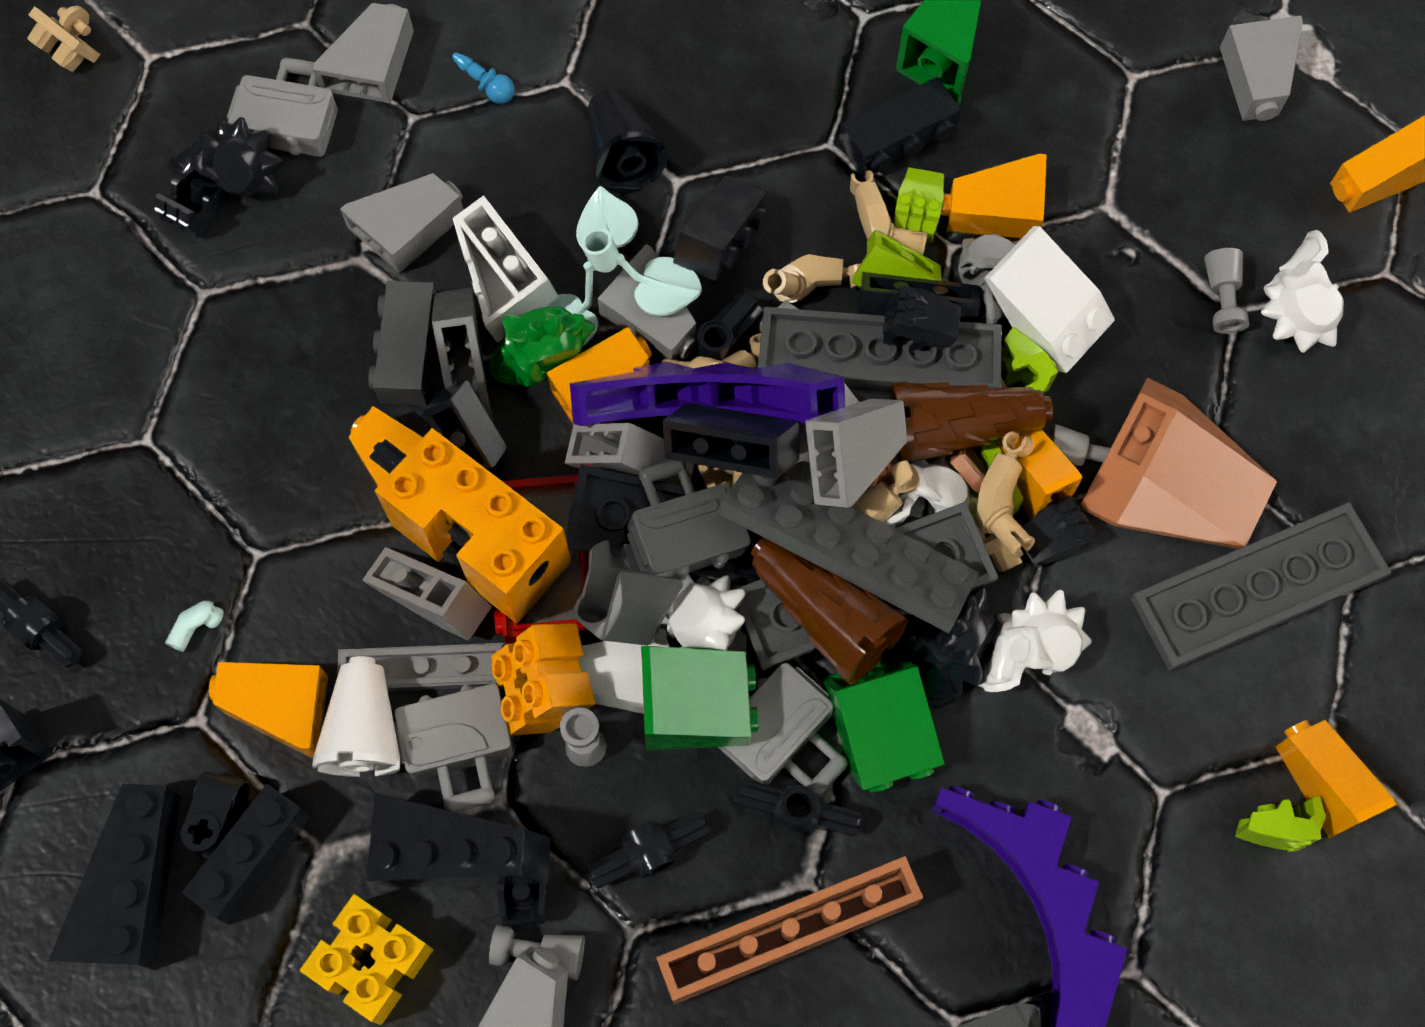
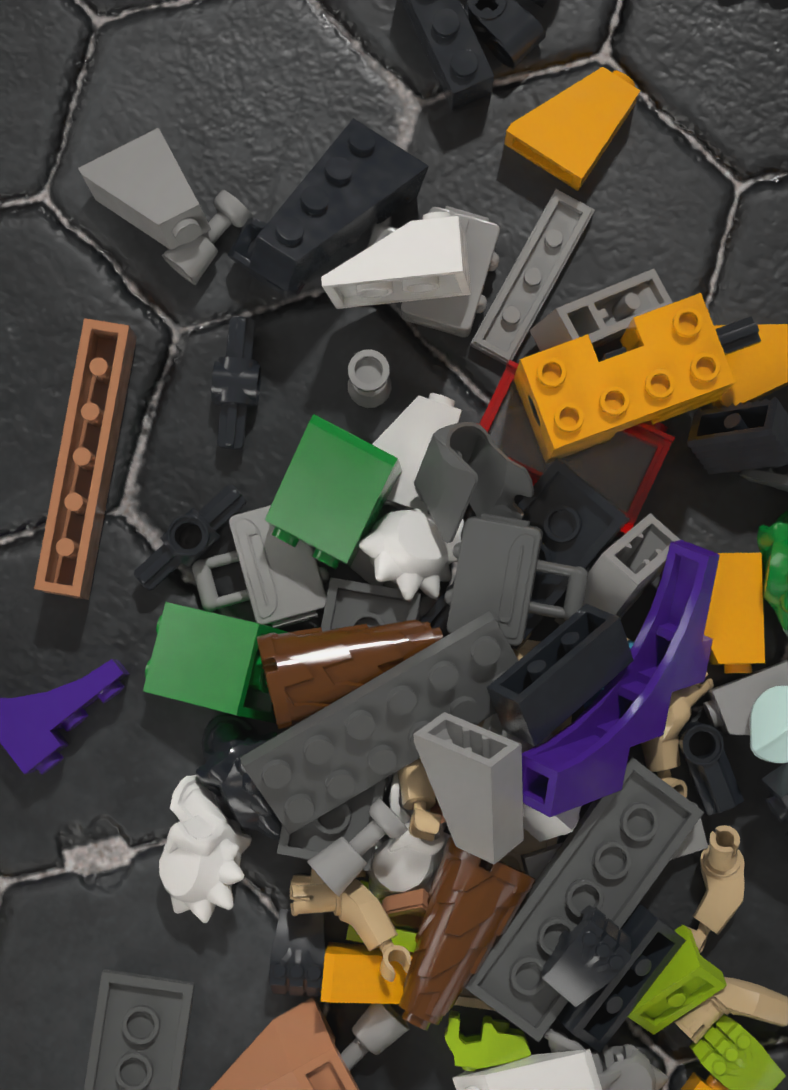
camera: 125 degrees right, 15 degrees up
light aqua arm [165,600,224,652] -> none
yellow brick [299,894,434,1025] -> none
white cone [312,656,401,777] -> none
light orange brick [491,624,595,736] -> none
none -> light grey piece [307,798,408,897]
none -> white slope [321,212,471,309]

